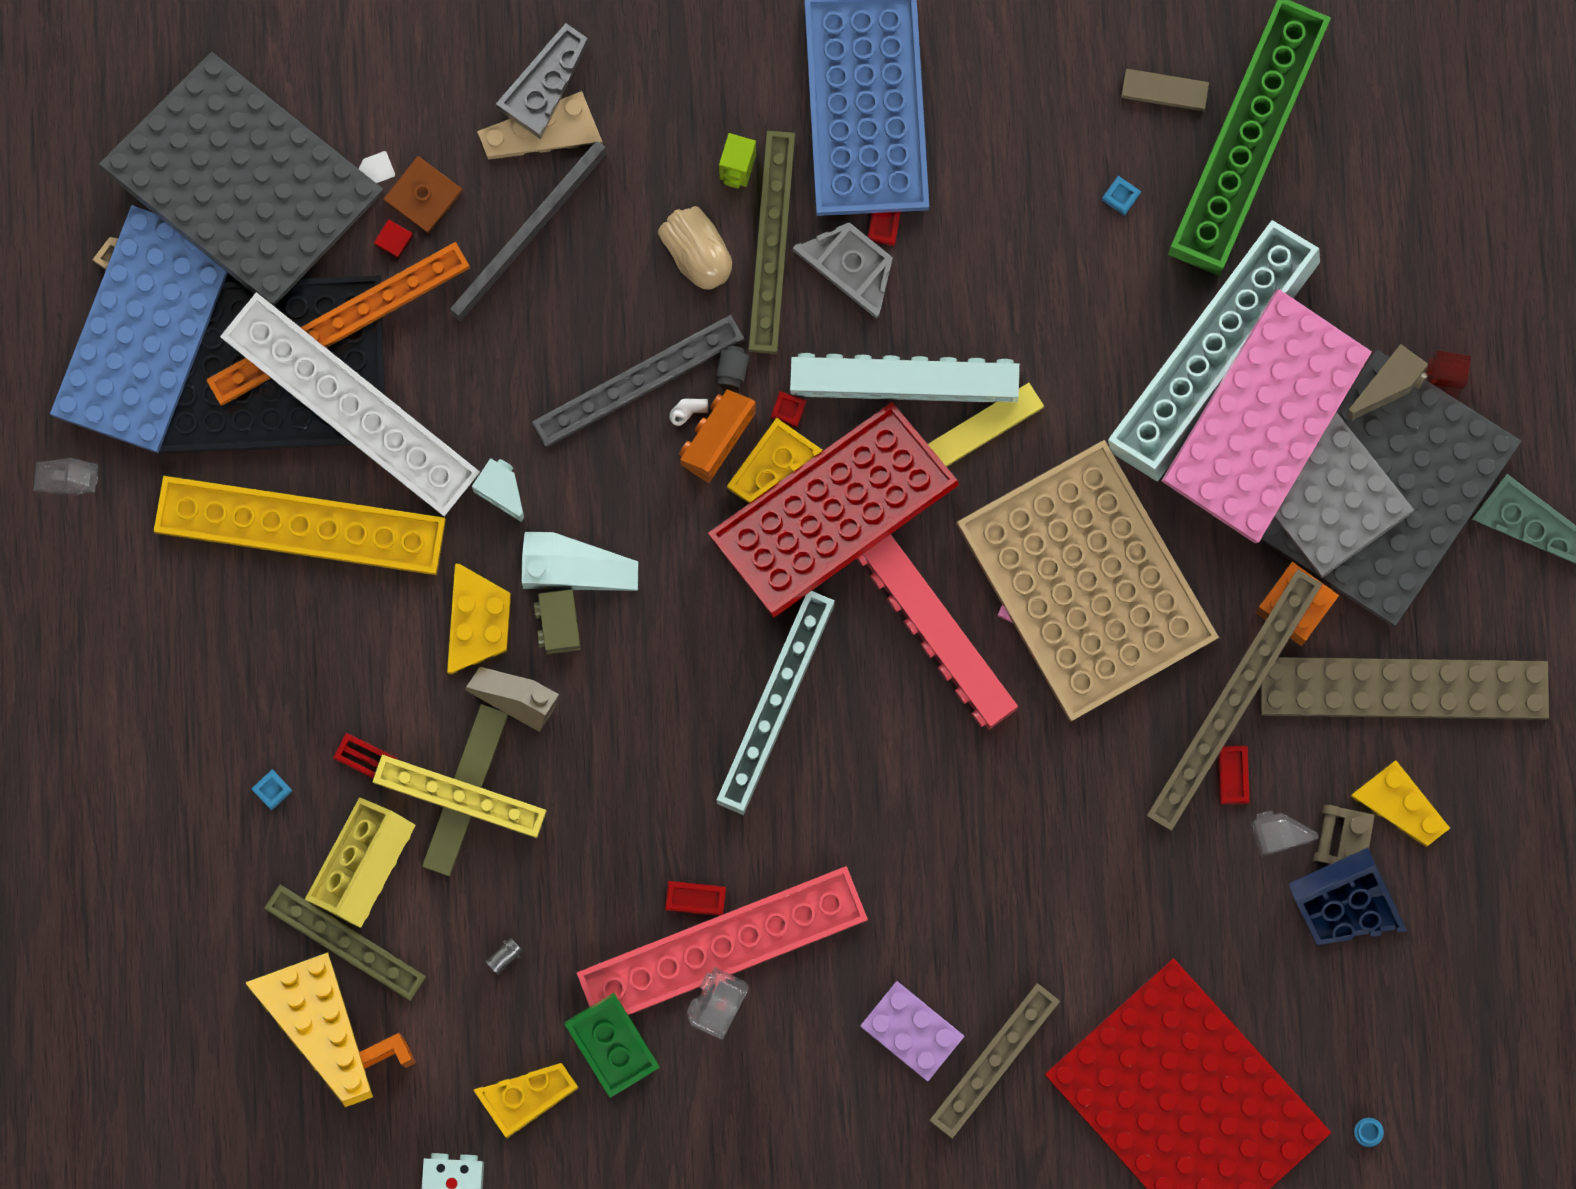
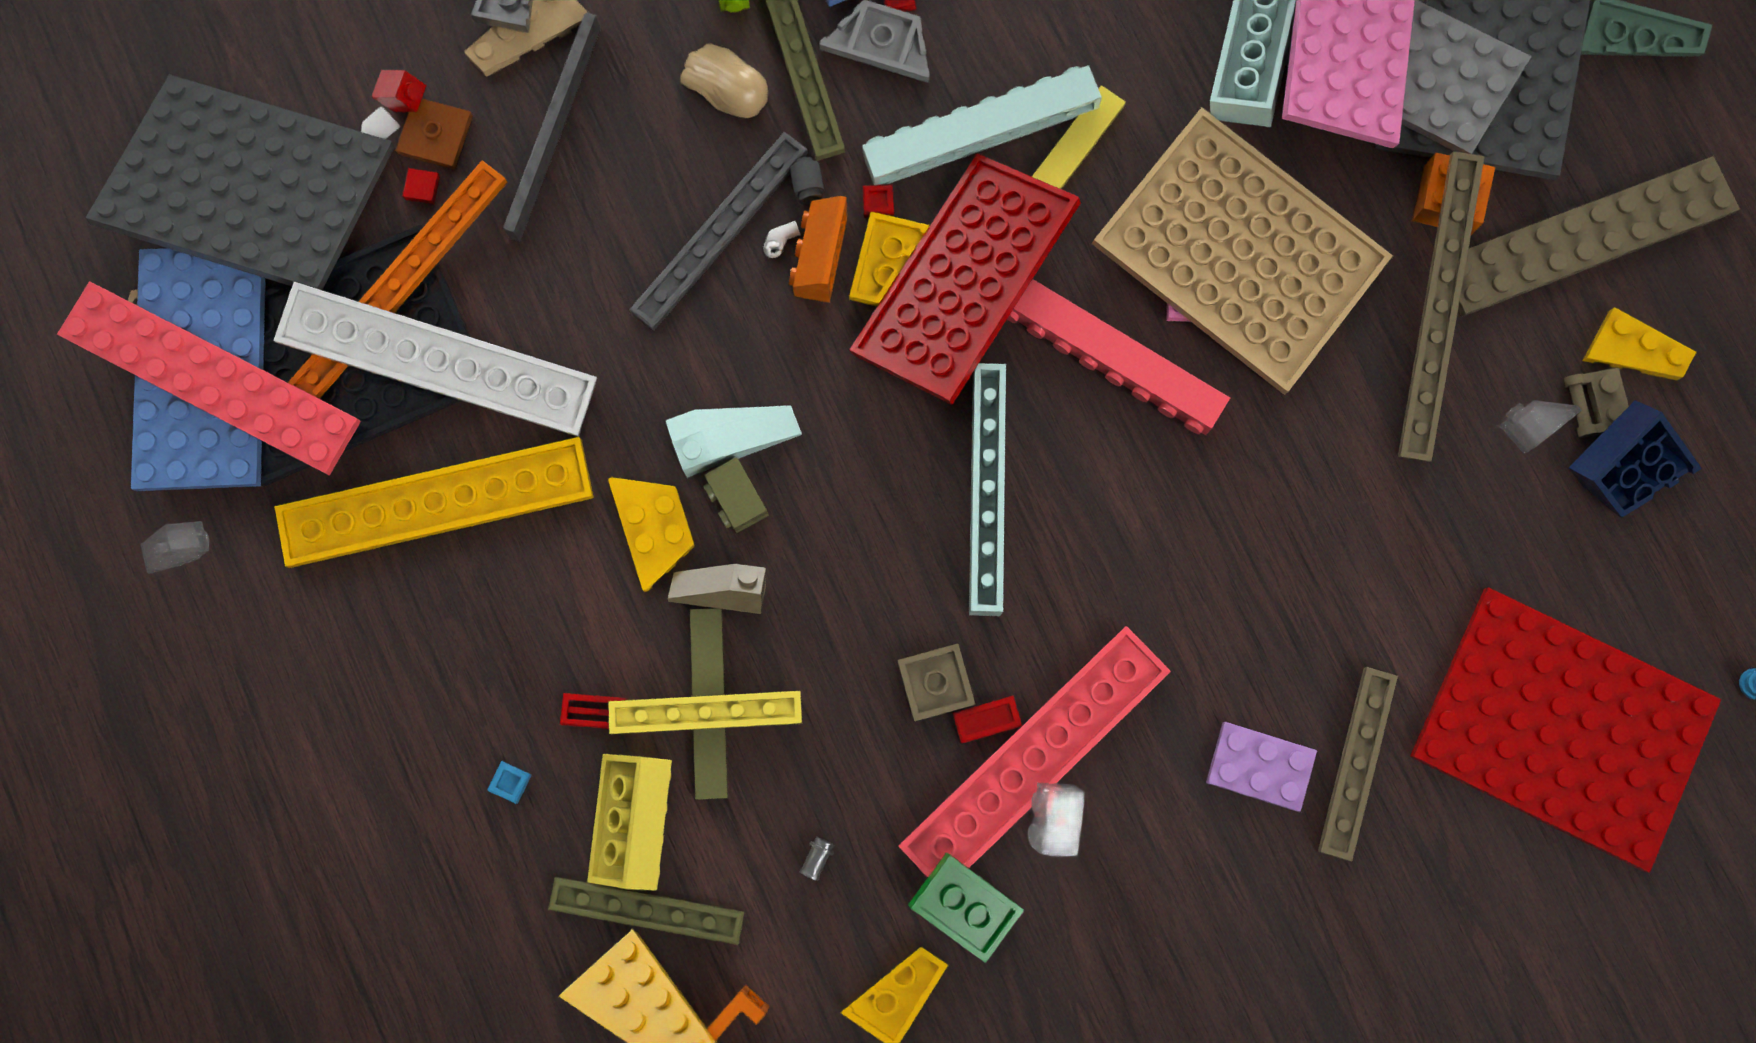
camera: 20 degrees left, 0 degrees up
light aqua slope [472,458,524,522] -> none
red tile [1218,746,1250,805] -> none
none -> coral plate [57,281,361,476]
none -> red brick [372,70,427,112]
none -> dark tan plate [897,644,976,722]

